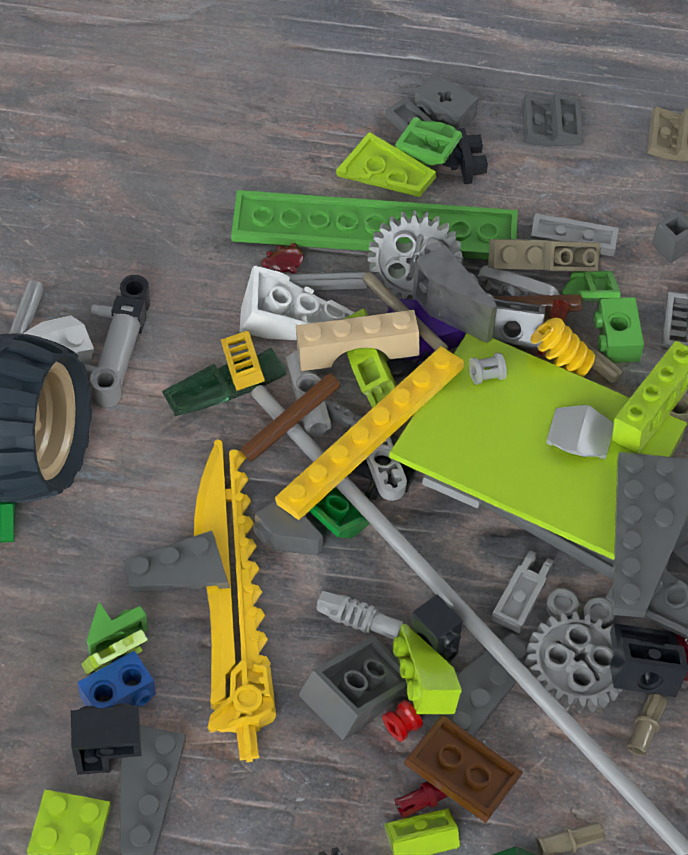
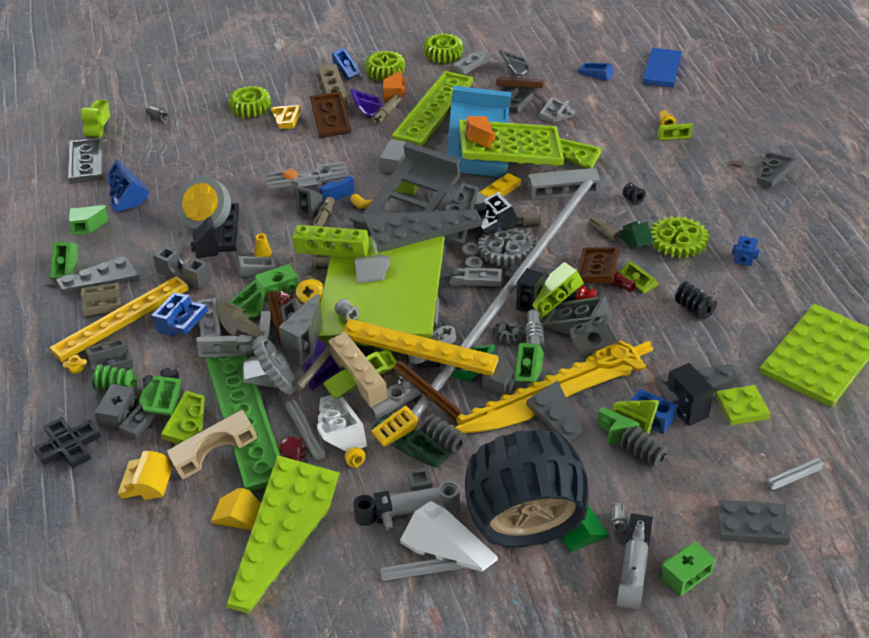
camera: 110 degrees left, 15 degrees down
none -> black plate [33,417,101,469]
none -> yellow plate [49,276,189,363]
none -> yellow plate [63,355,87,374]
none -> bright green piece [92,364,138,391]
none -> yellow brick [118,451,174,500]
none -> blue brick [151,292,208,337]
none -> tan arch [167,409,258,480]
none -> light grey hinge [196,335,254,357]
none -> yellow slope [211,488,261,530]
none -> lime wing [226,456,340,614]
none -> yellow plate [345,447,365,468]
none -> dark grey plate [407,467,433,491]
none -> dark grey piece [419,414,467,455]
none -> dark grey gear [493,320,524,344]
none -> bright green slope [514,343,544,383]
none -> dark grey brick [570,314,617,357]
none -> dark grey piece [620,427,669,468]

